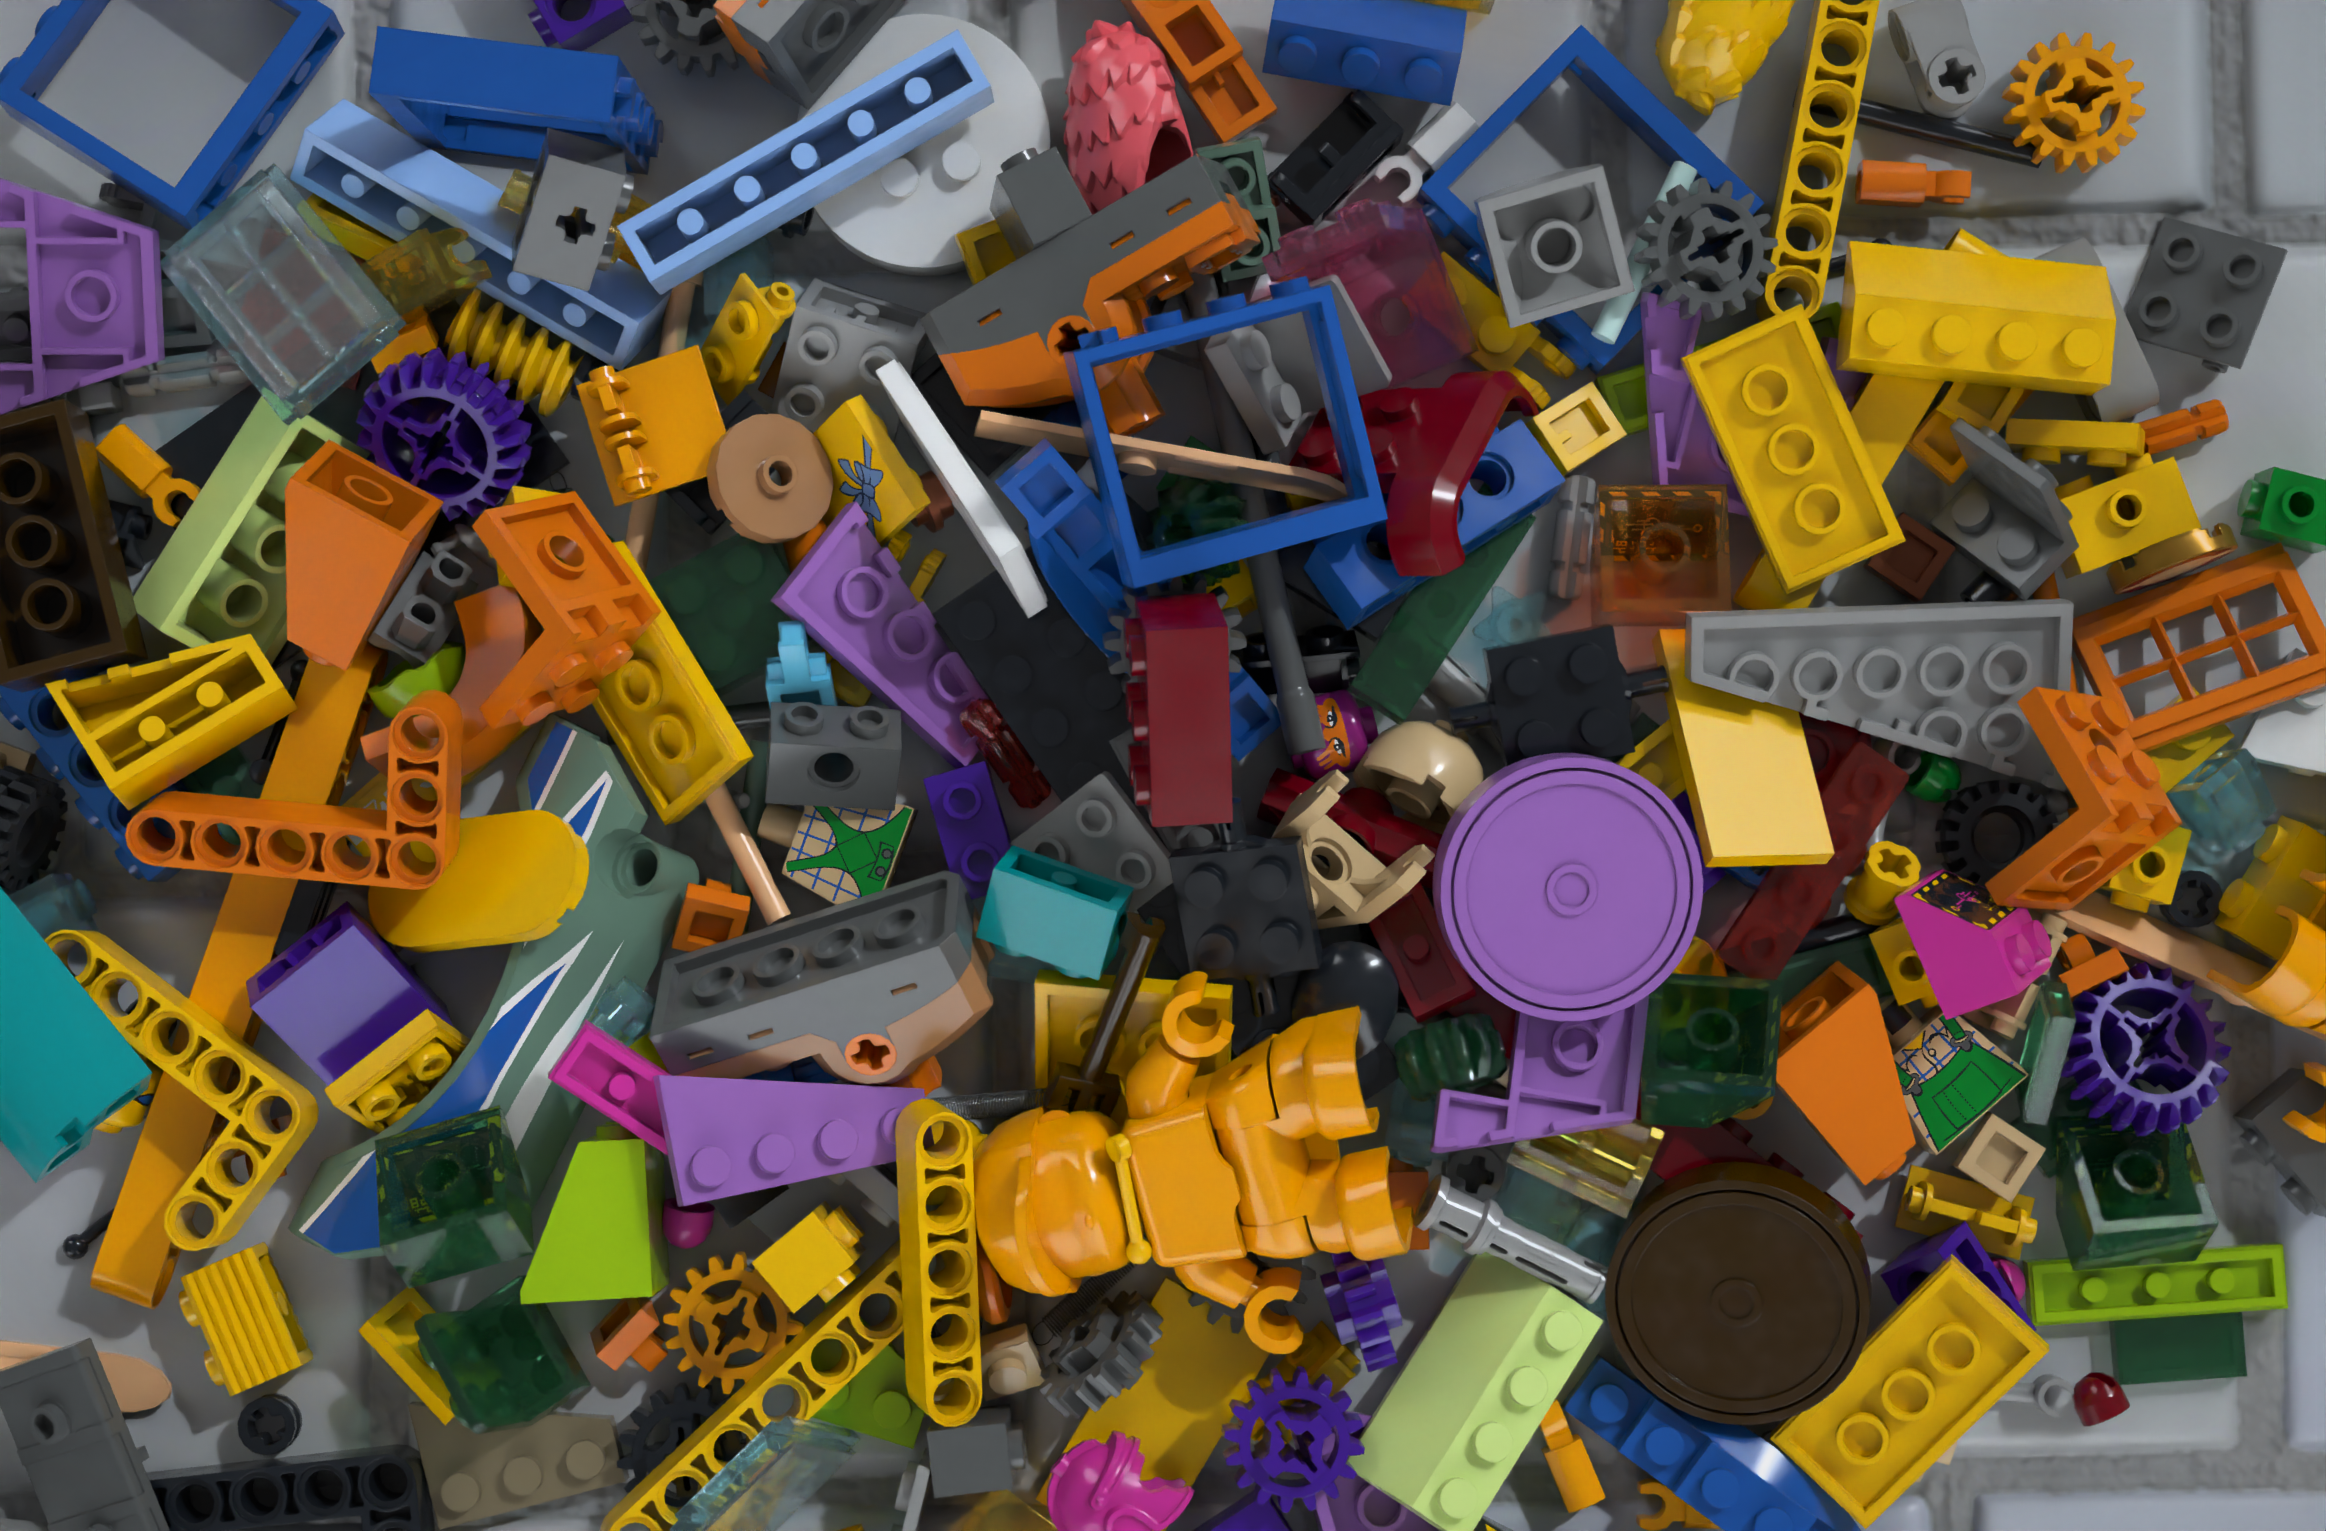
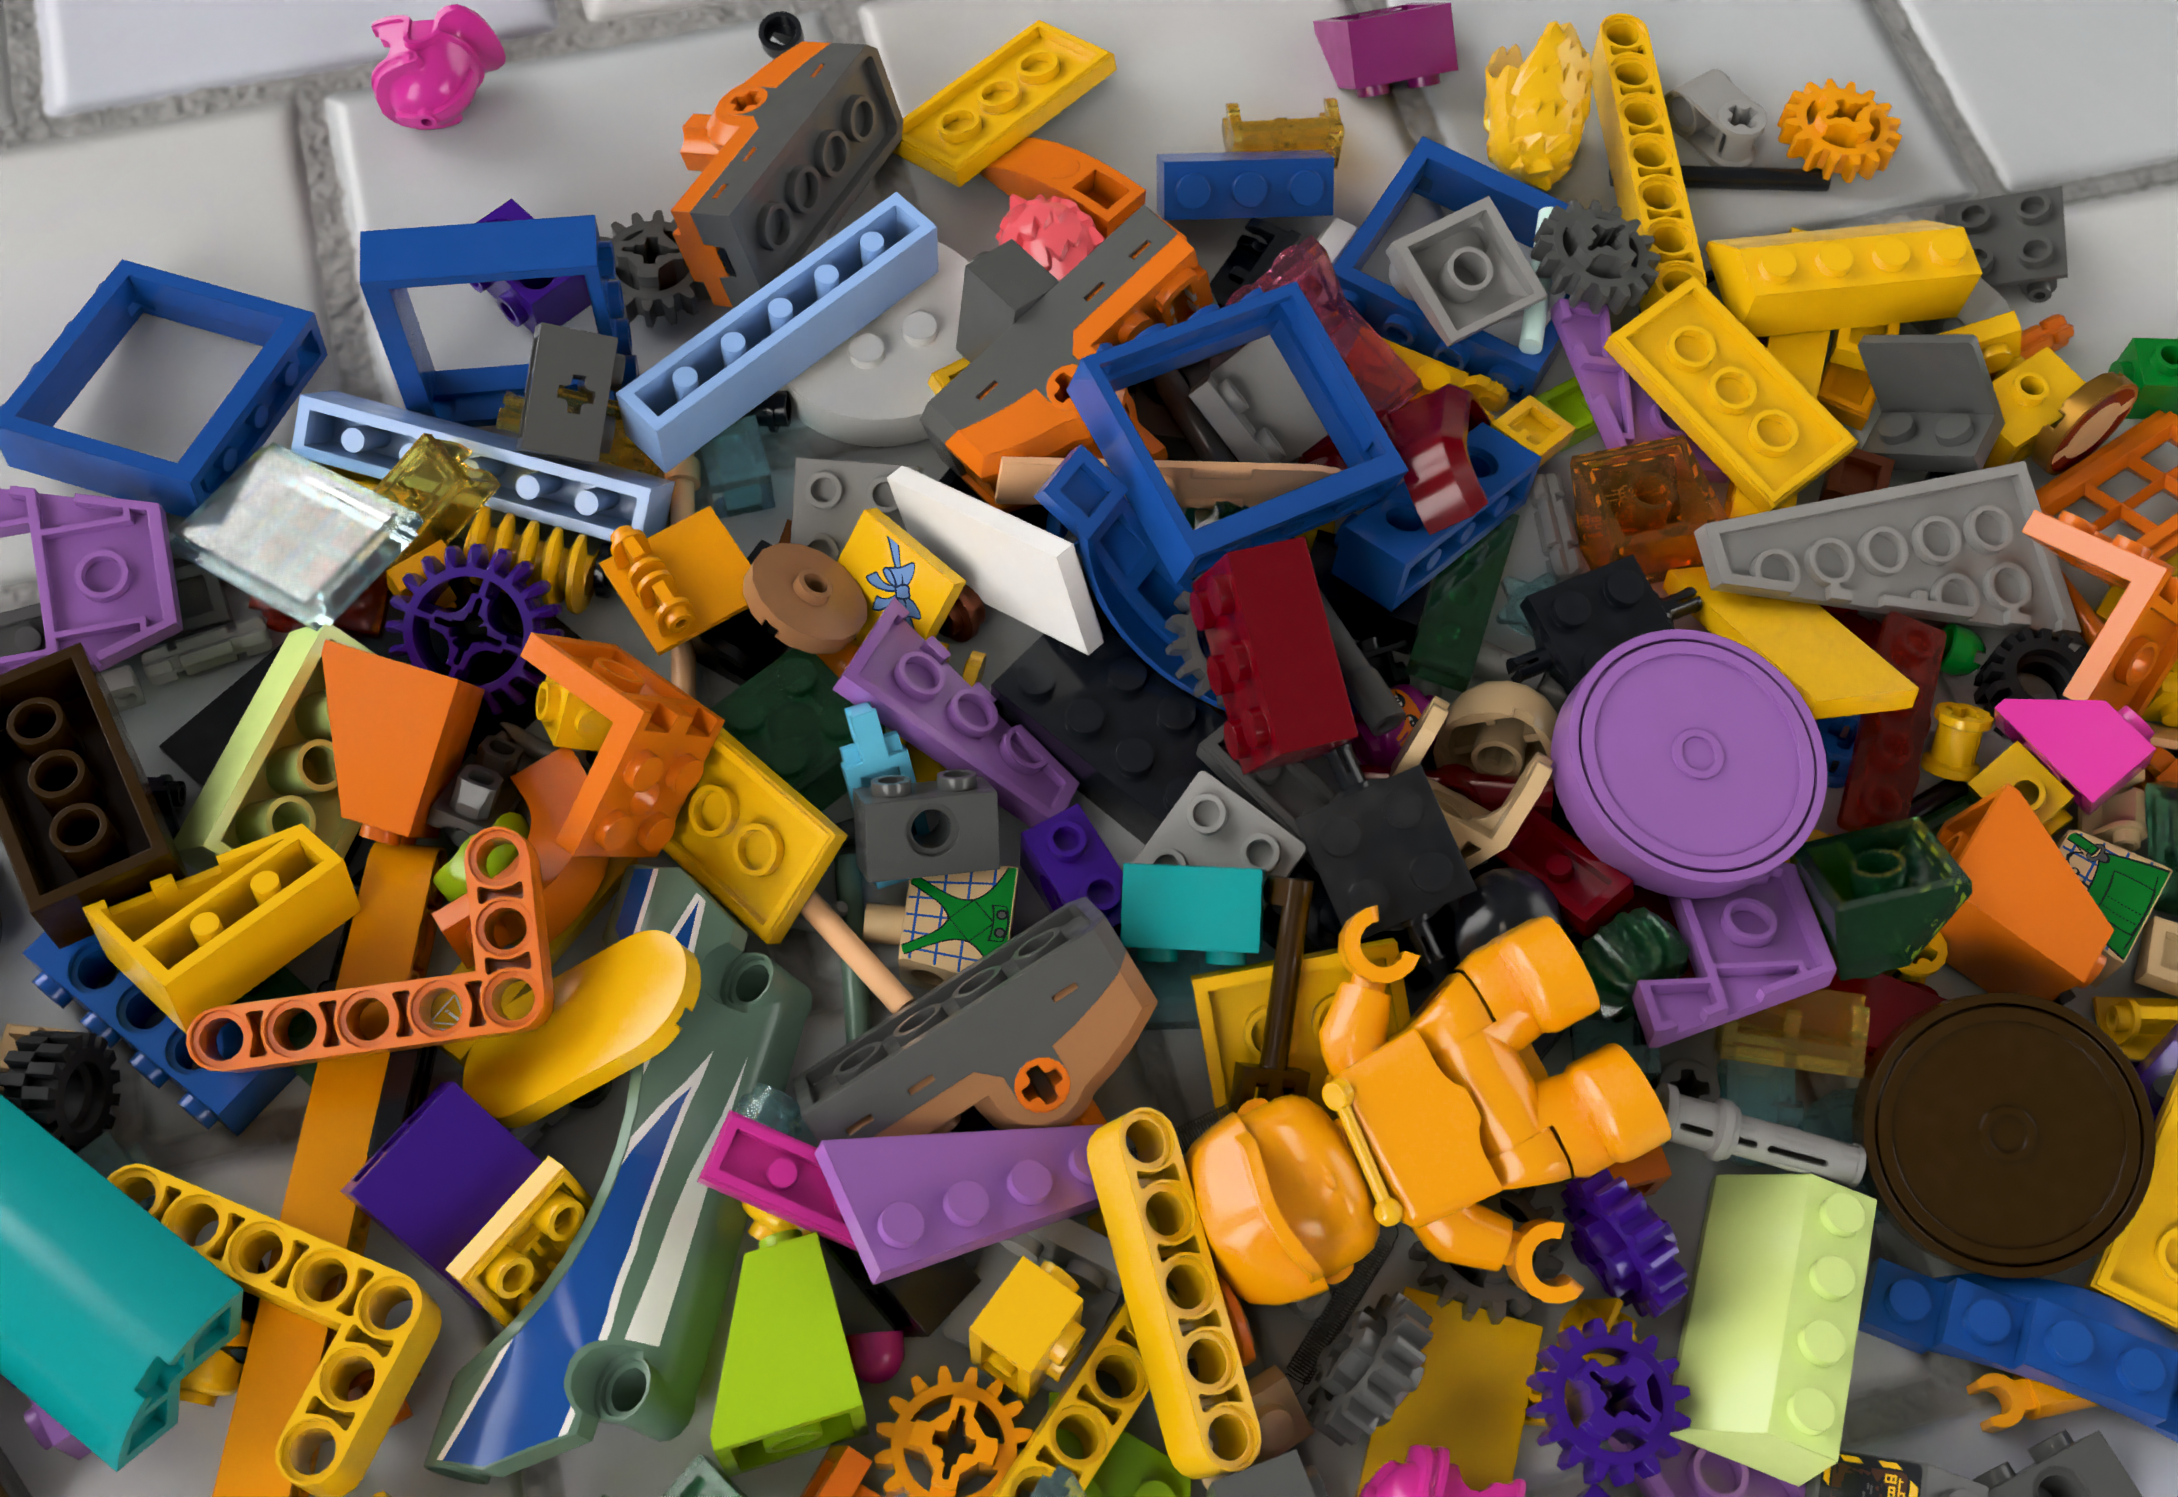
camera: 20 degrees left, 25 degrees down
light orange bar [96,424,201,528] -> none
clear green slope [375,1105,535,1289] -> none
orange tile [671,879,751,952] -> none
yellow hinge [700,273,796,406] -> none
clear red axle [959,698,1051,809] -> none
light orange bar [1539,1399,1606,1513] -> none
orange bar [1855,160,1972,208] -> none

